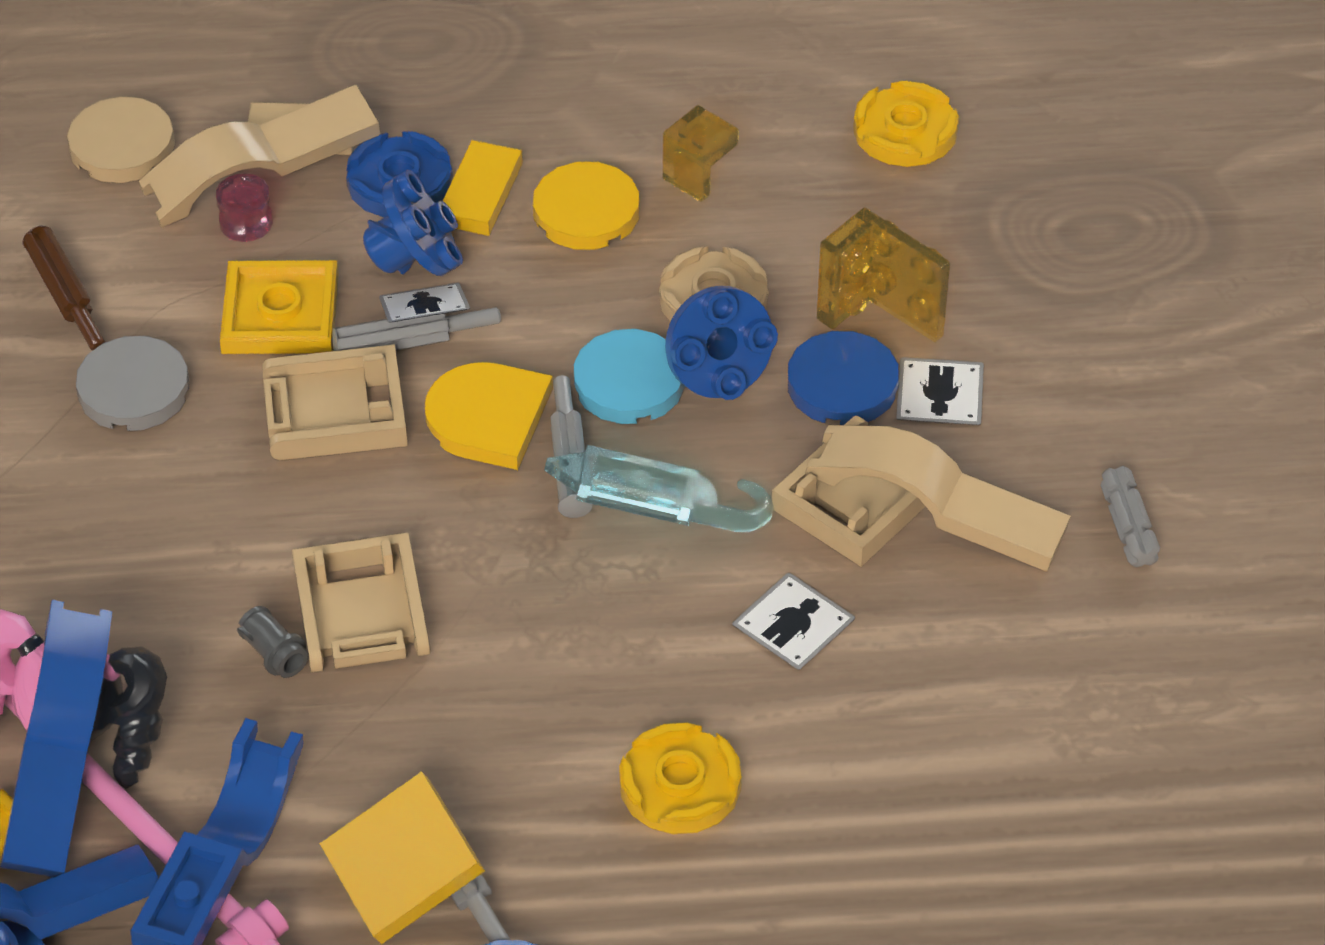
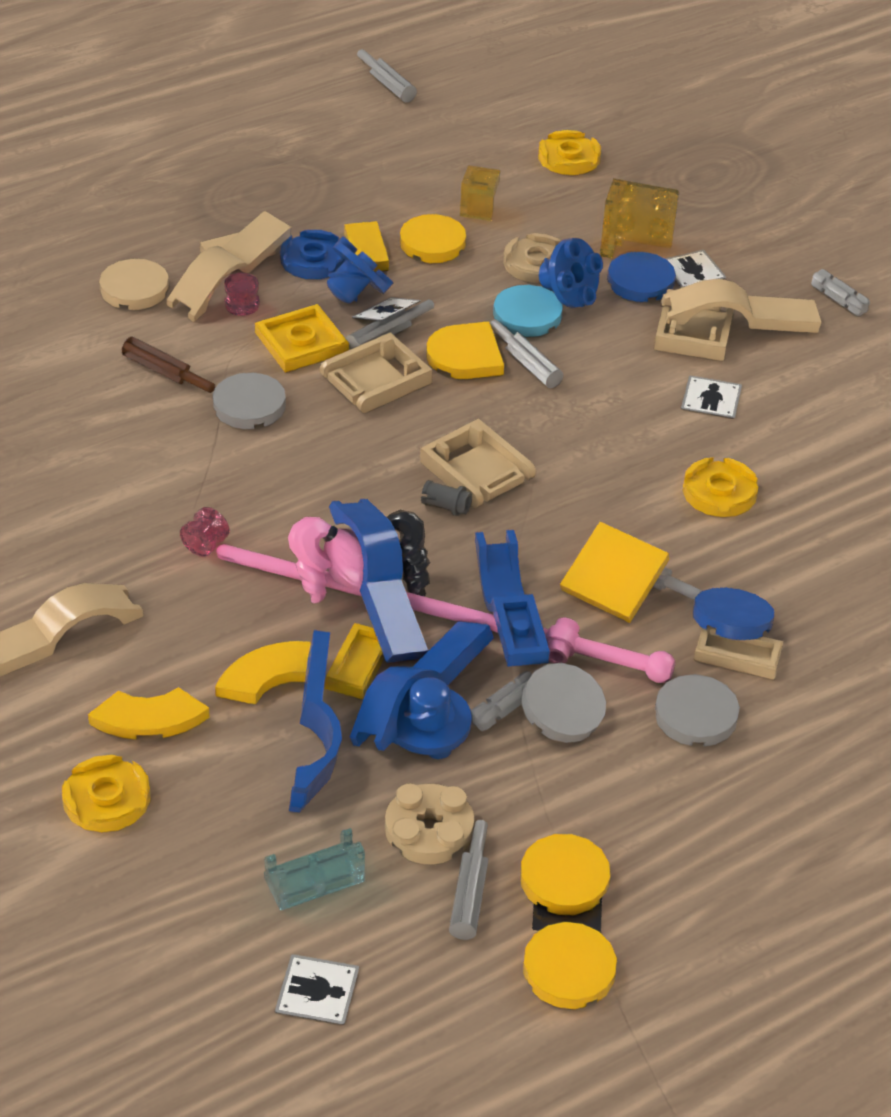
camera: 30 degrees left, 5 degrees down
clear light blue plate [544,445,774,532] -> none

